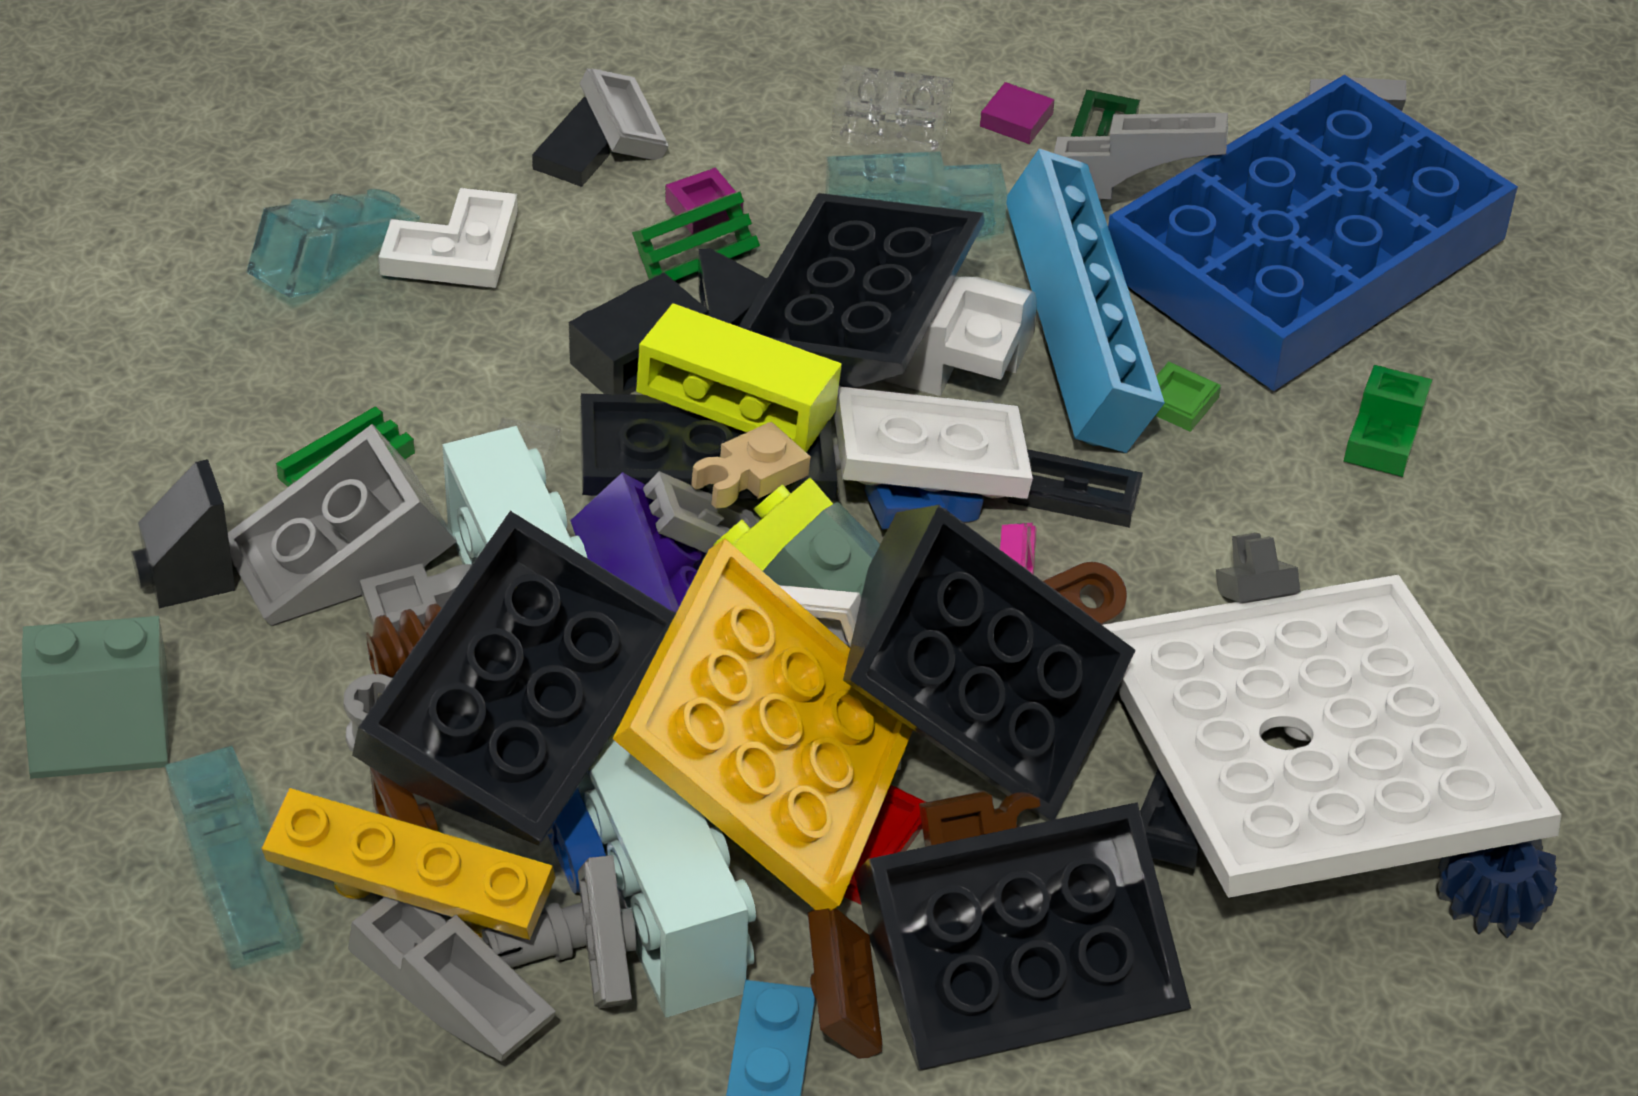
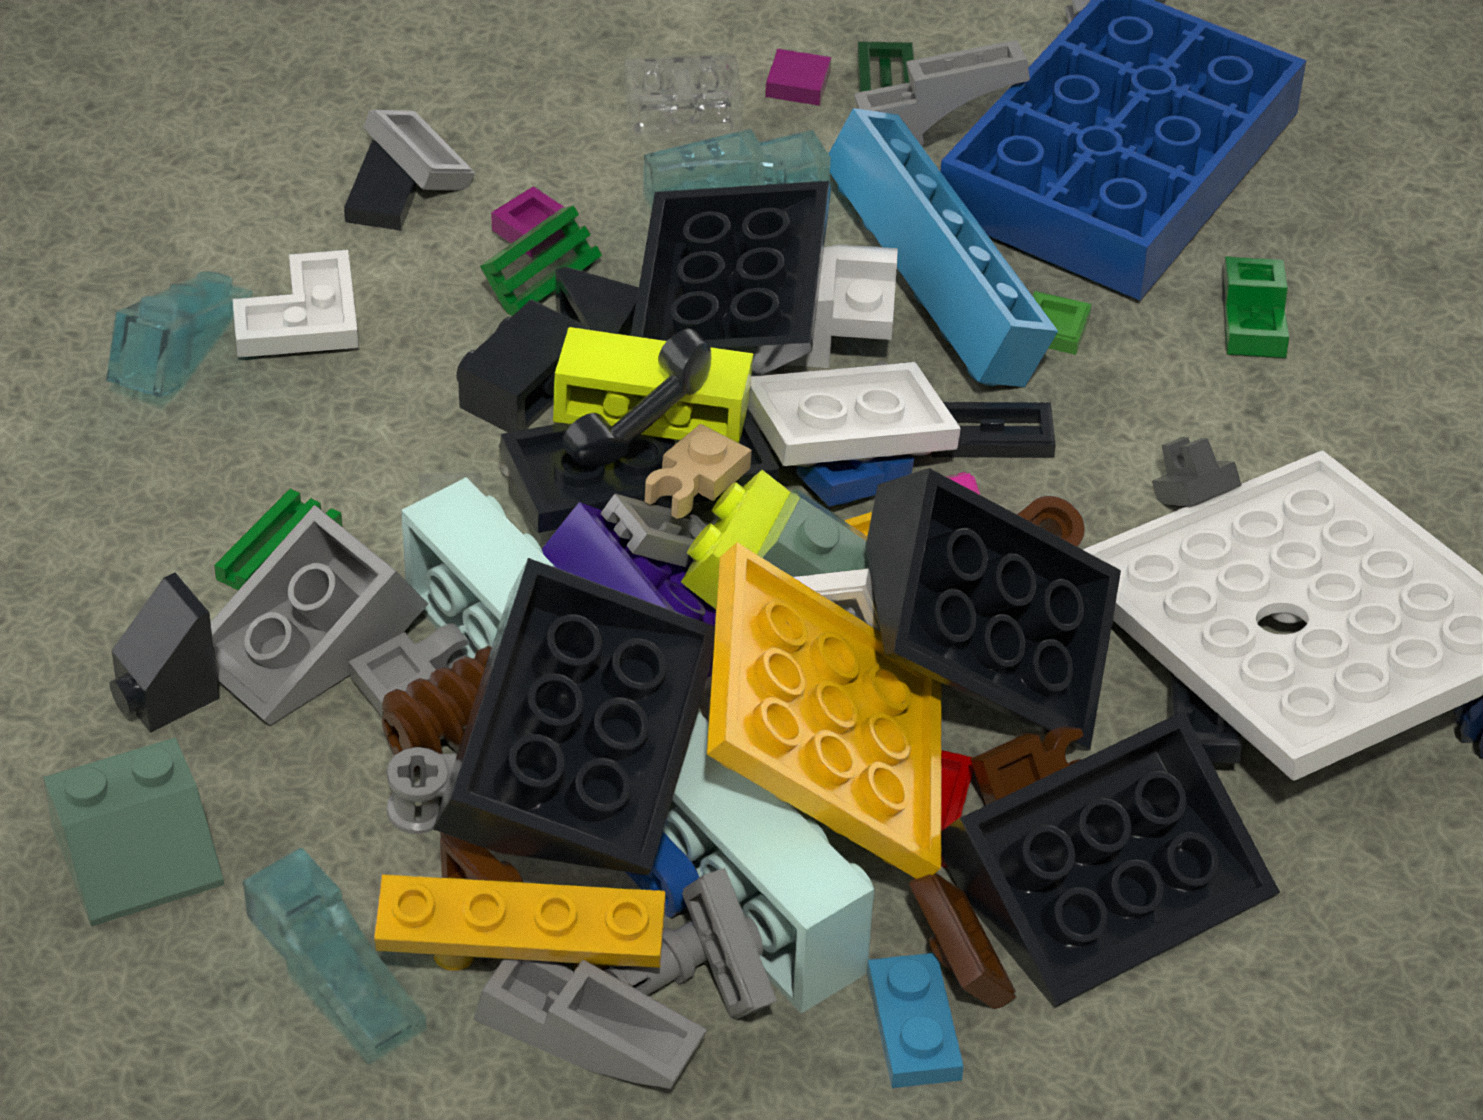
camera: 15 degrees left, 0 degrees up
none -> black bar [562,329,712,467]

